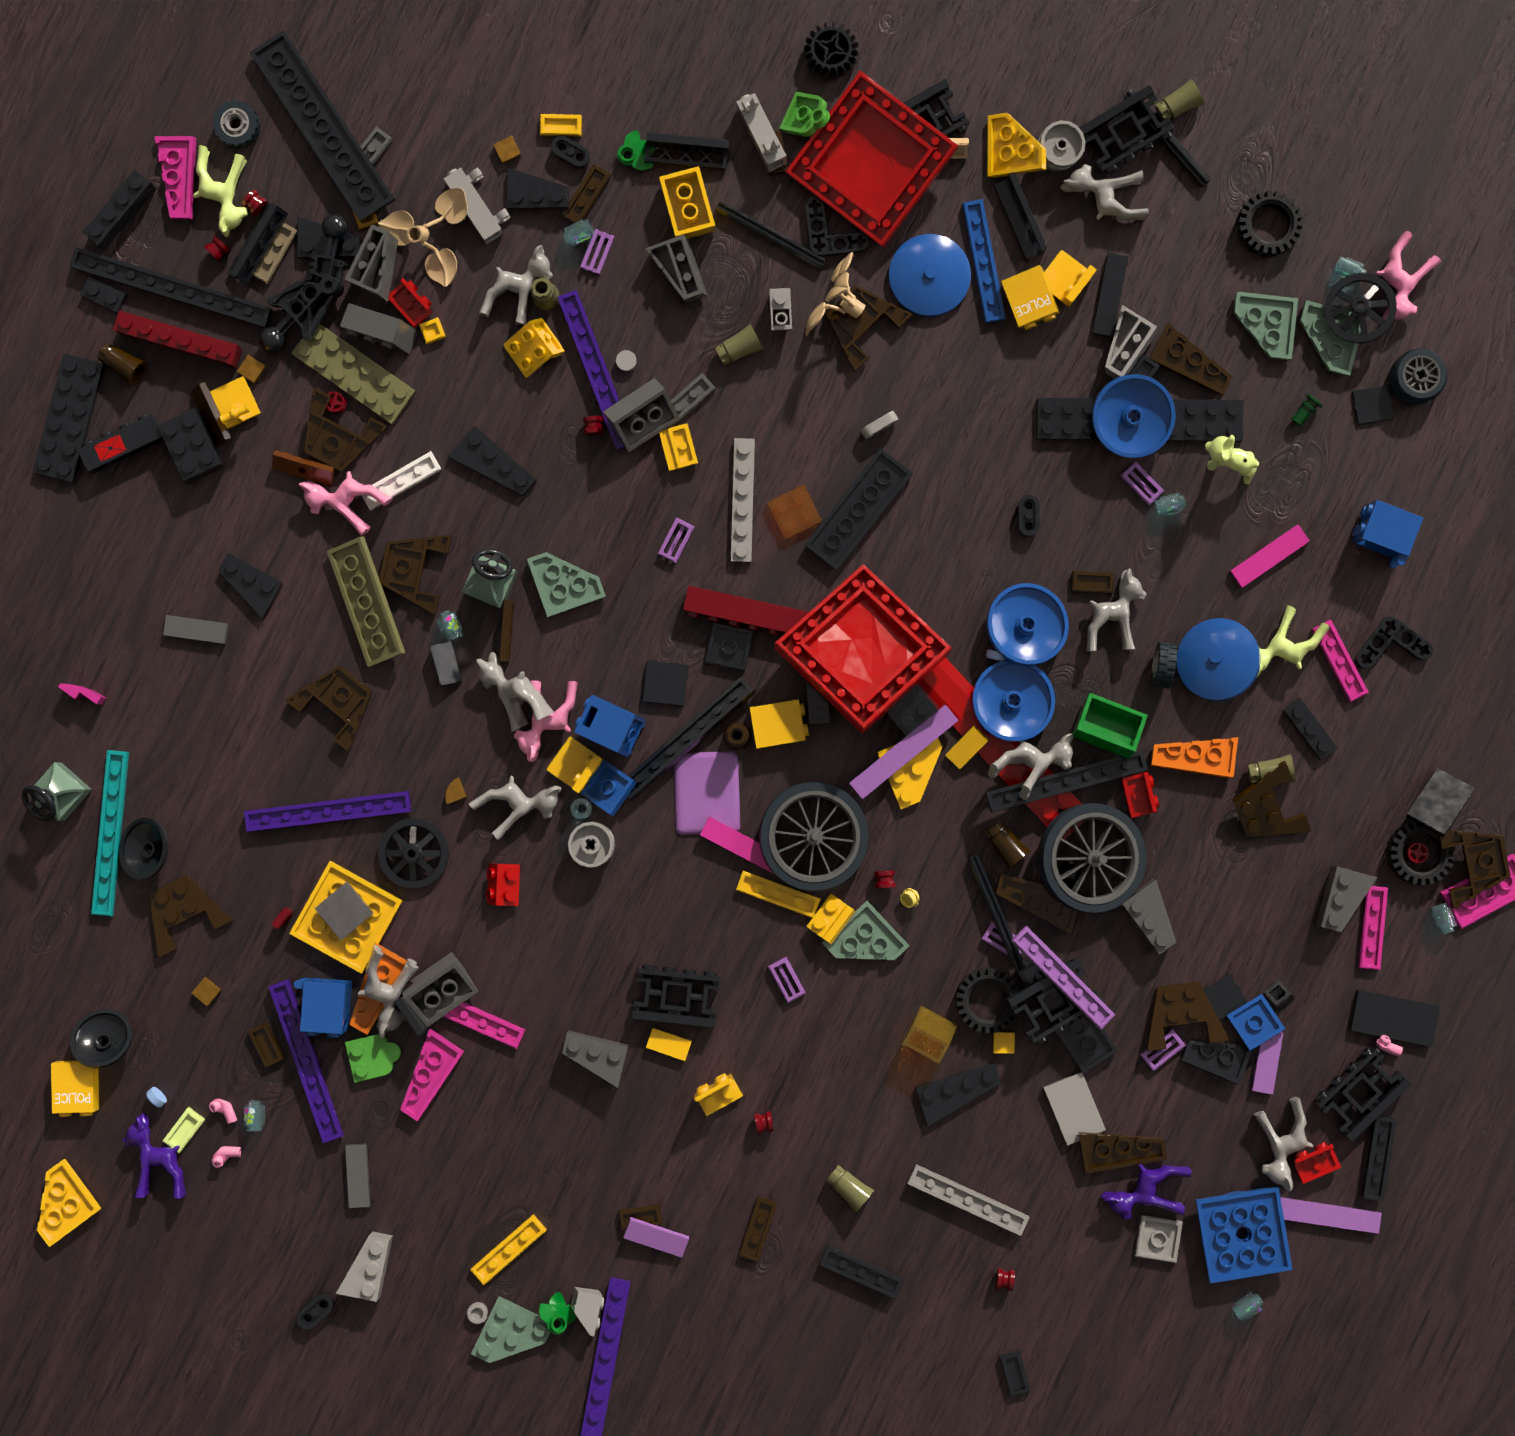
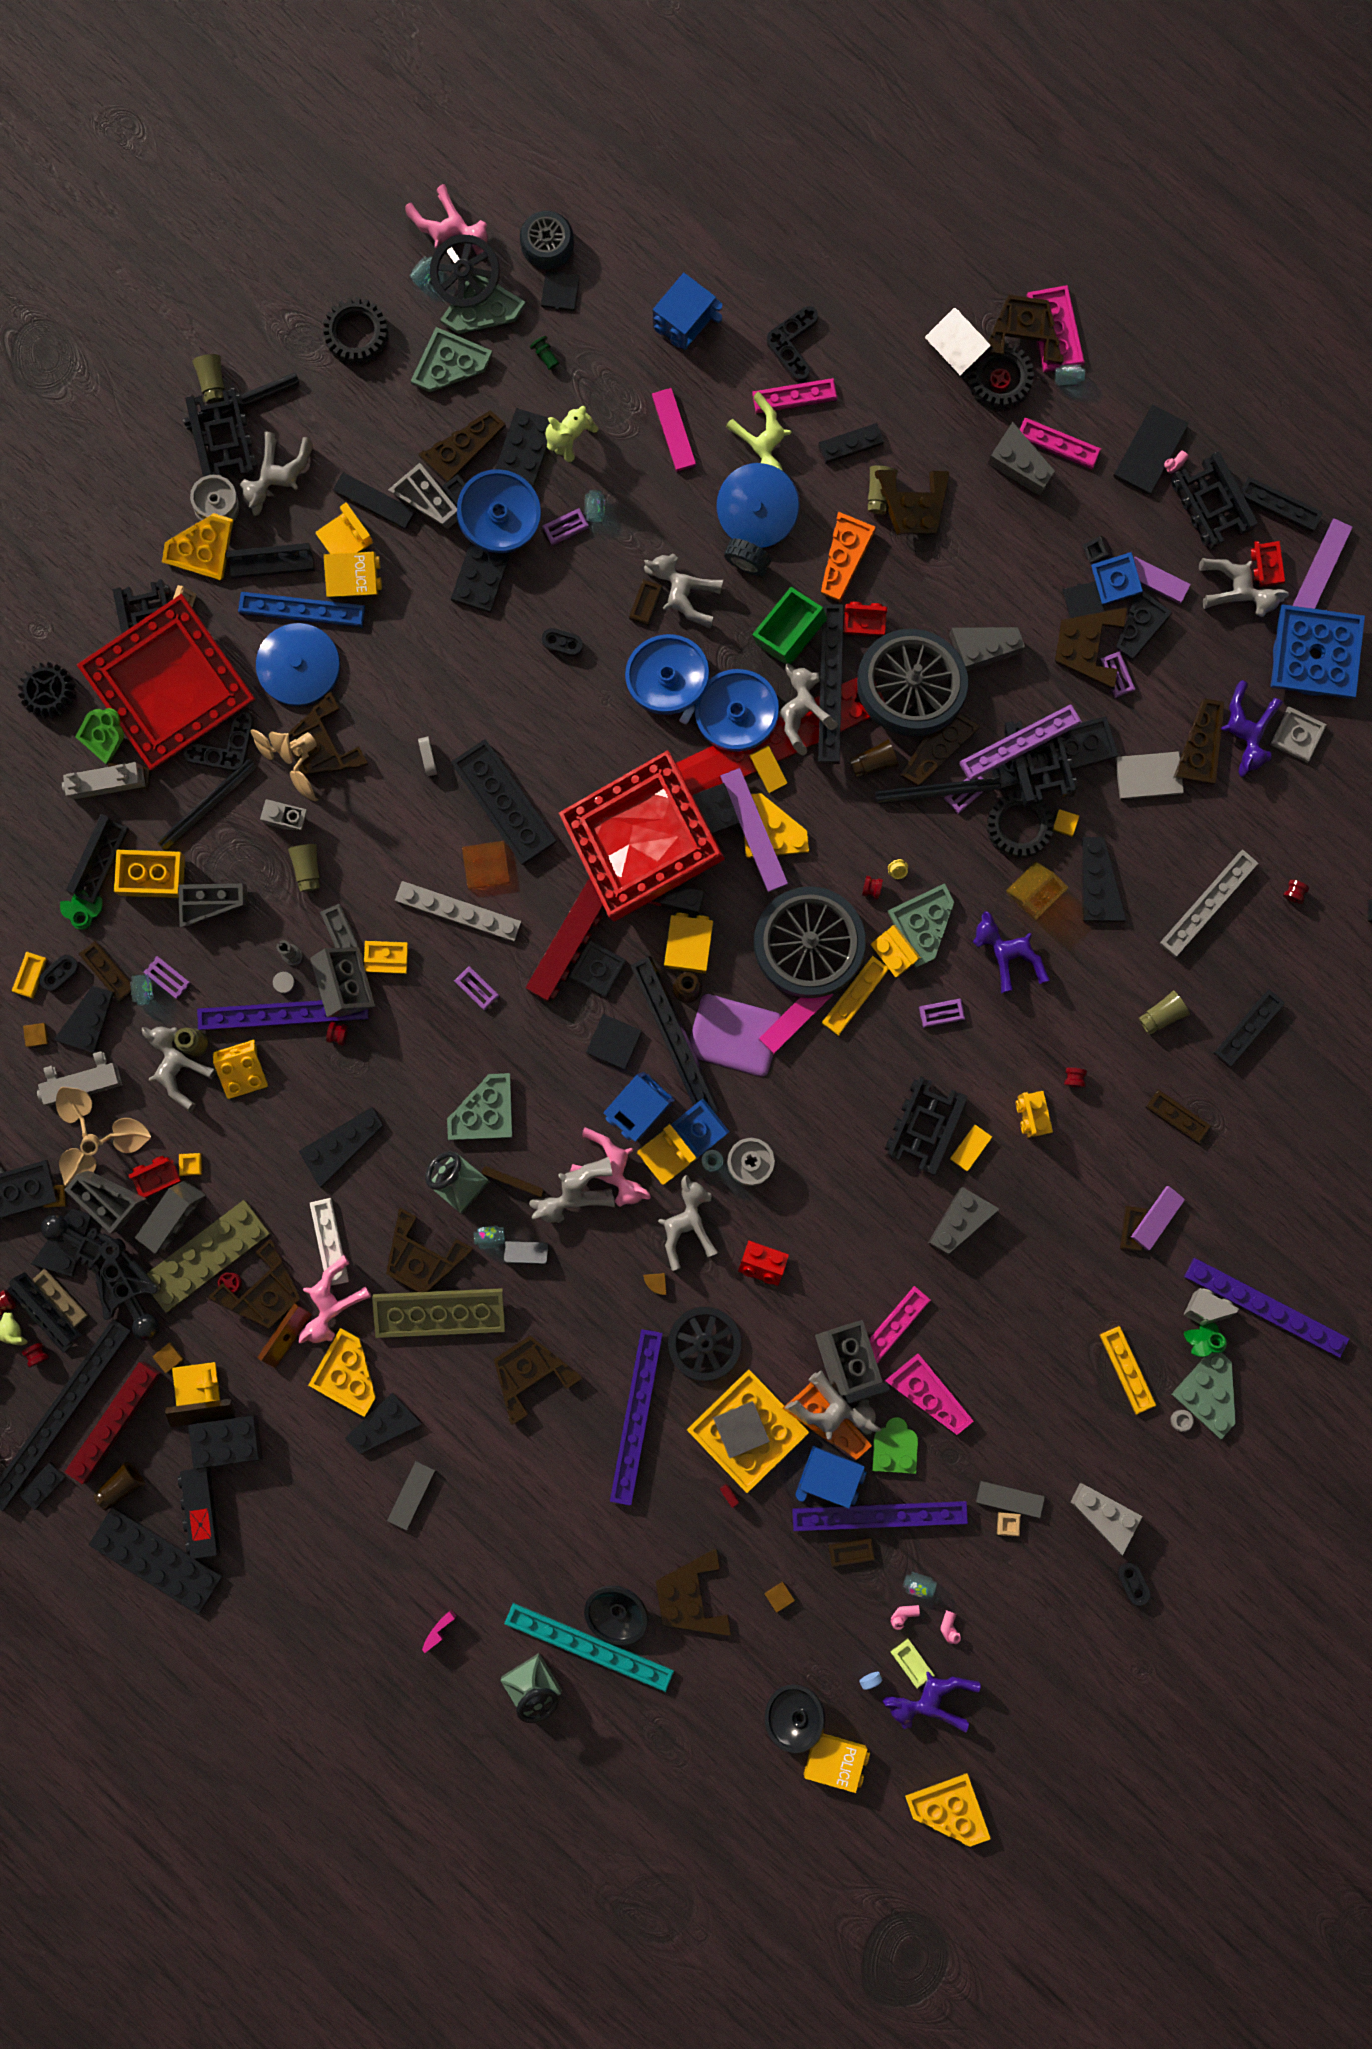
camera: 75 degrees left, 5 degrees down
none -> dark grey pin [276,940,303,966]
none -> yellow plate [308,1328,376,1417]
none -> dark purple animal [973,911,1050,994]
none -> tan tile [997,1512,1021,1536]

